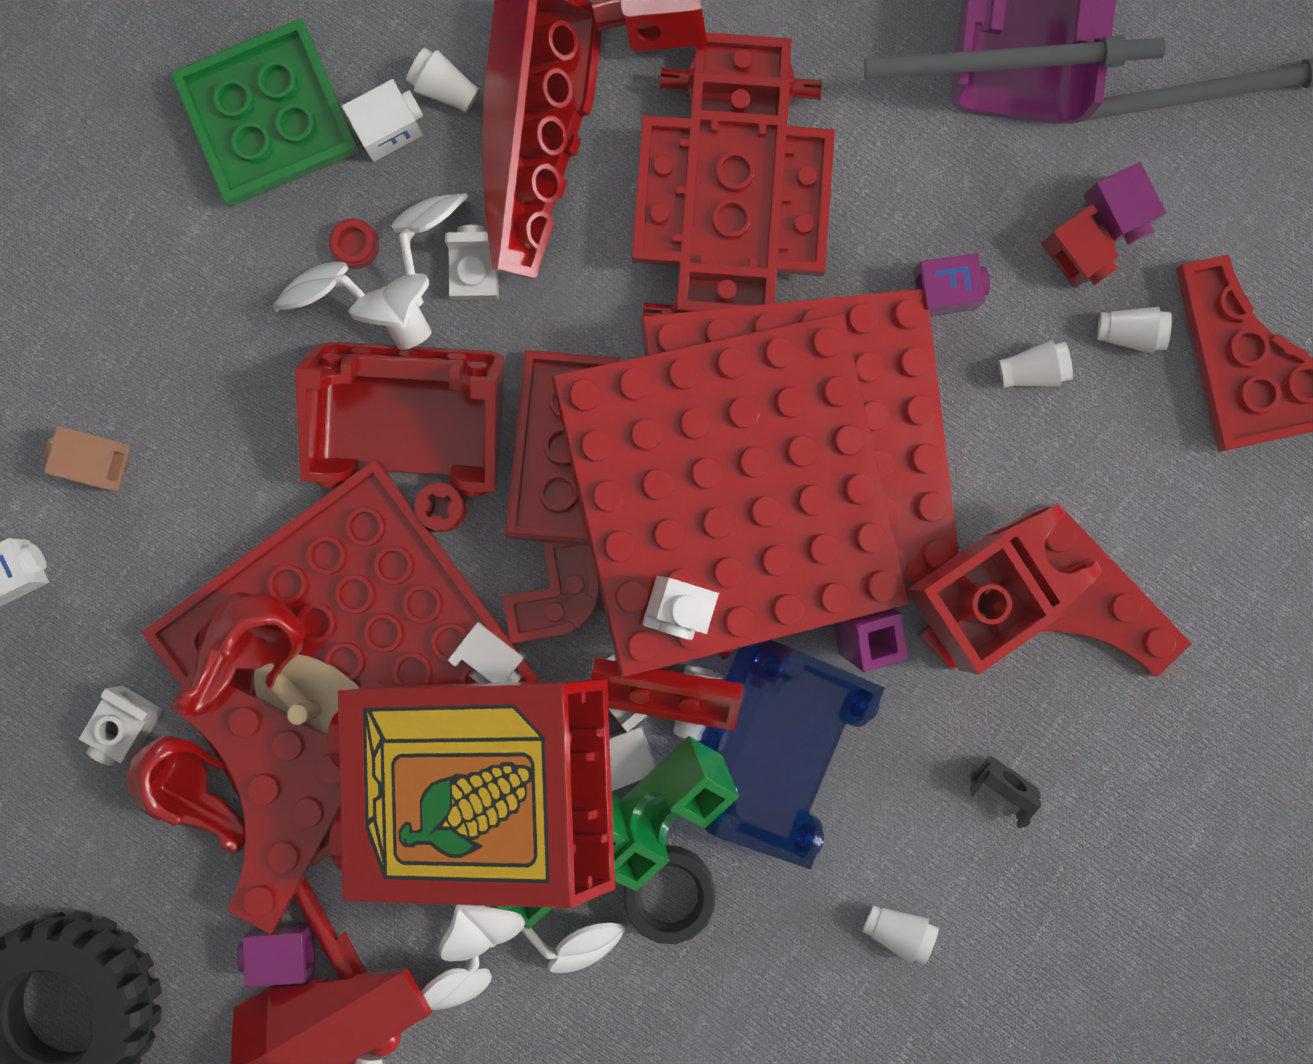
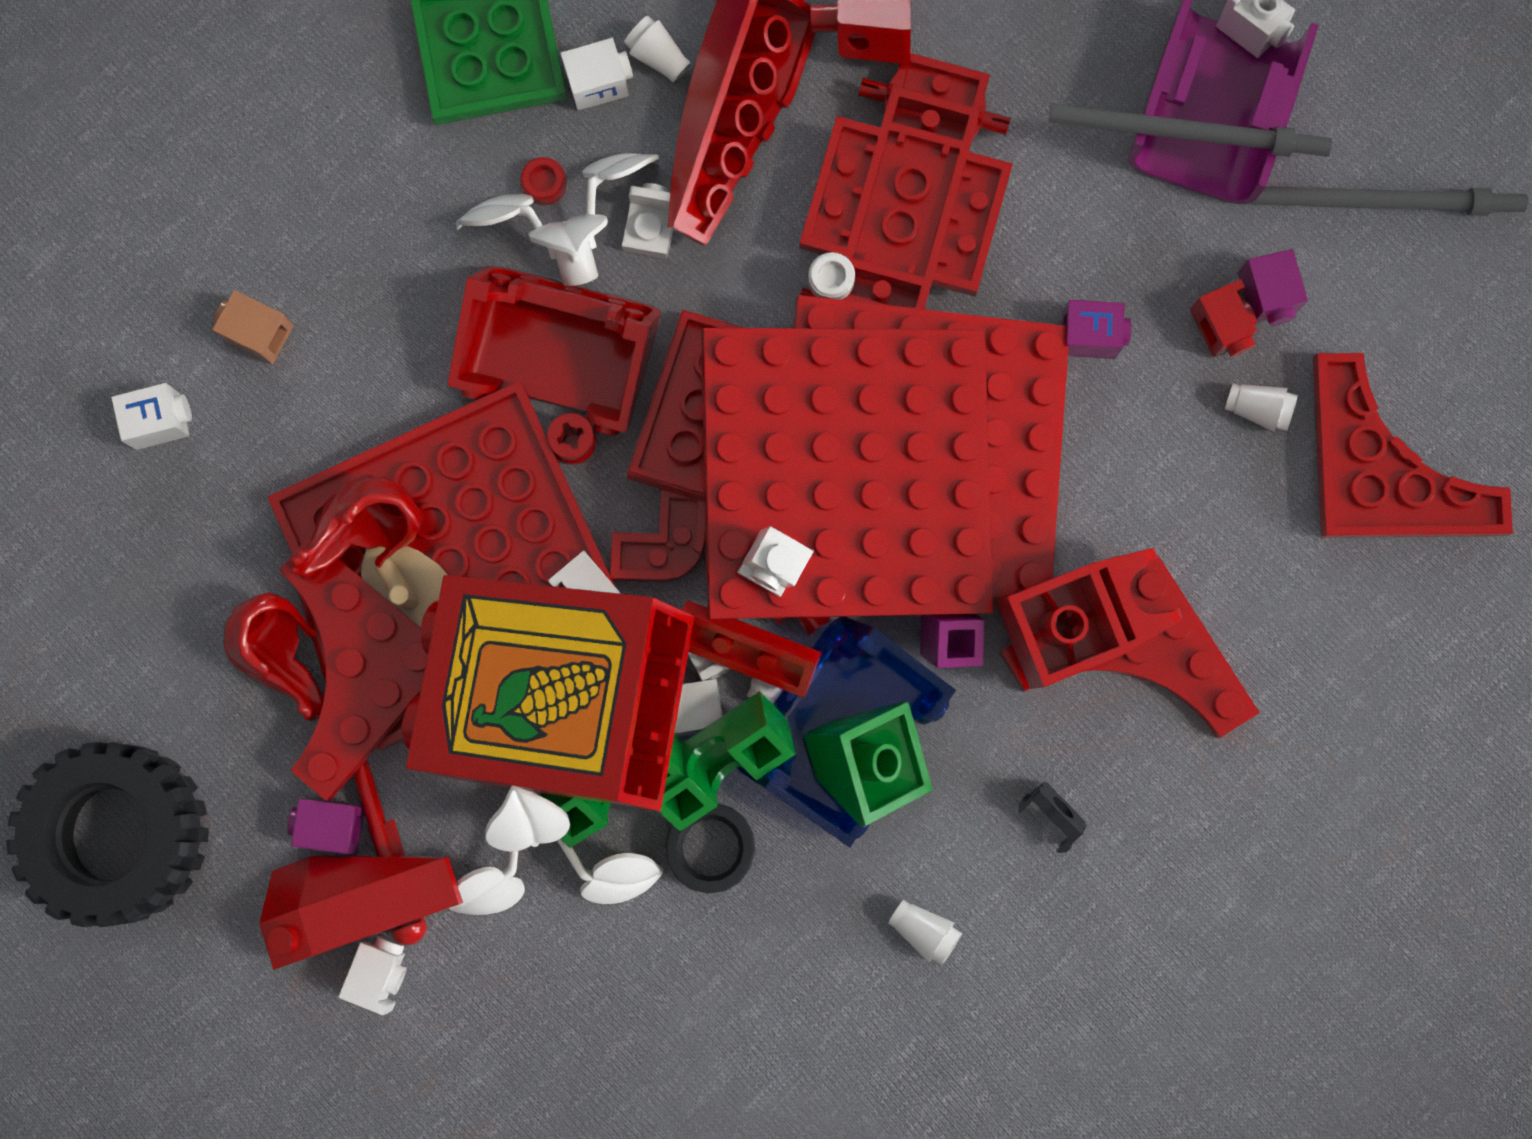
camera: 15 degrees right, 5 degrees down
white brick [79,686,164,766] -> none
white cone [998,340,1073,388] -> none
none -> green slope [803,701,933,826]
none -> white tile [808,252,855,300]

